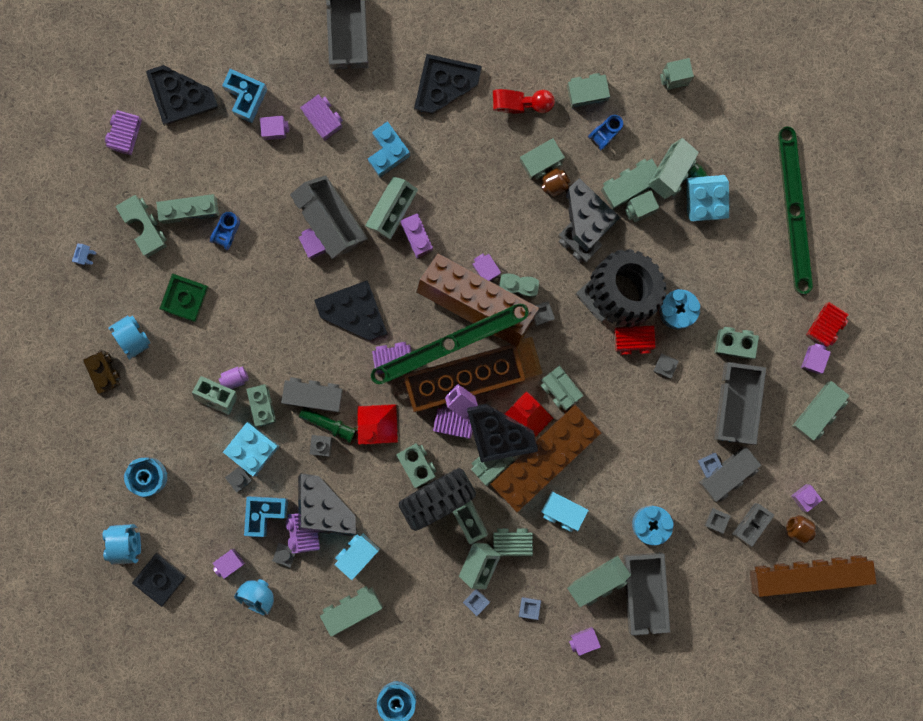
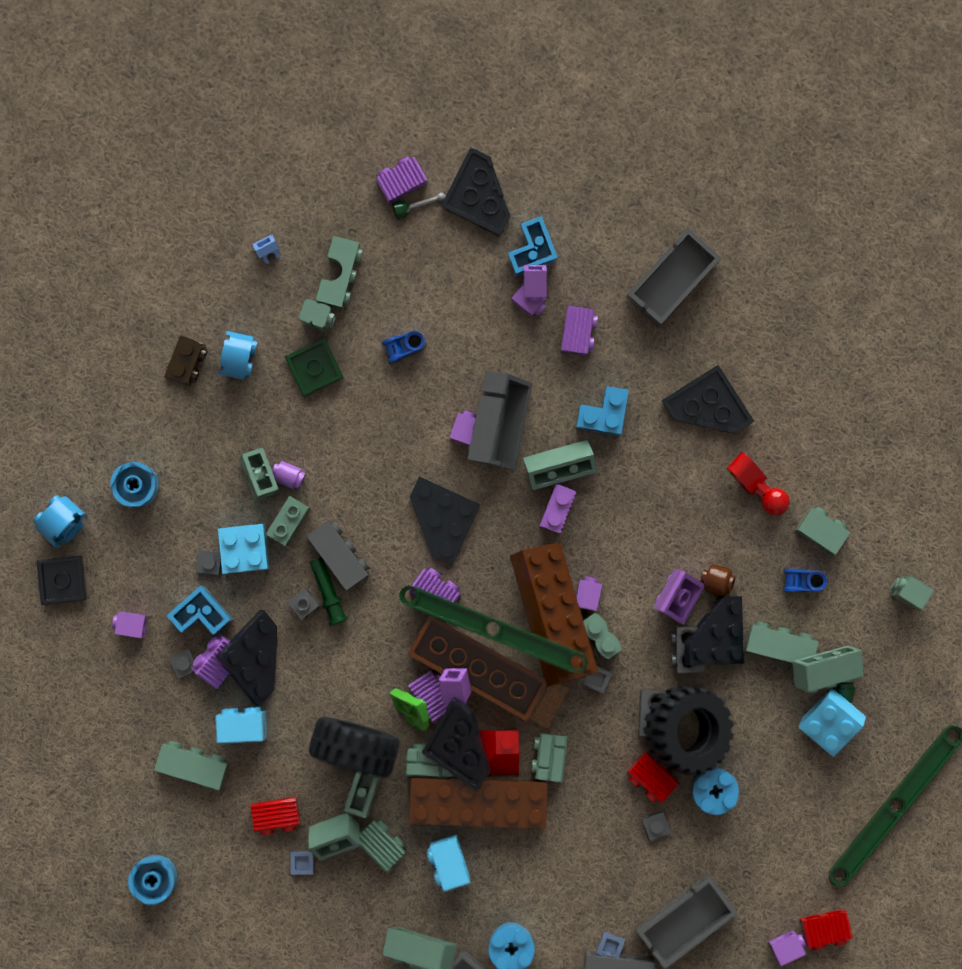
camera: 45 degrees right, 0 degrees up
sand green arch [156,194,219,224] -> none
dark azure cylinder [234,579,274,615] -> none
red slope [358,404,398,444] -> none
sand green brick [396,443,437,488] -> none
sand blue tile [519,597,541,620] -> none
sand green brick [520,138,565,180] -> none
sand green brick [625,191,659,223] -> none
sand green brick [714,327,759,359] -> none
none -> red brick [250,797,301,835]
none -> sand green brick [299,298,336,333]
none -> bright green hinge [389,688,430,731]
none -> hinge [392,193,445,220]
none -> medium lavender brick [524,265,547,300]
none -> medium lavender slope [653,569,704,625]

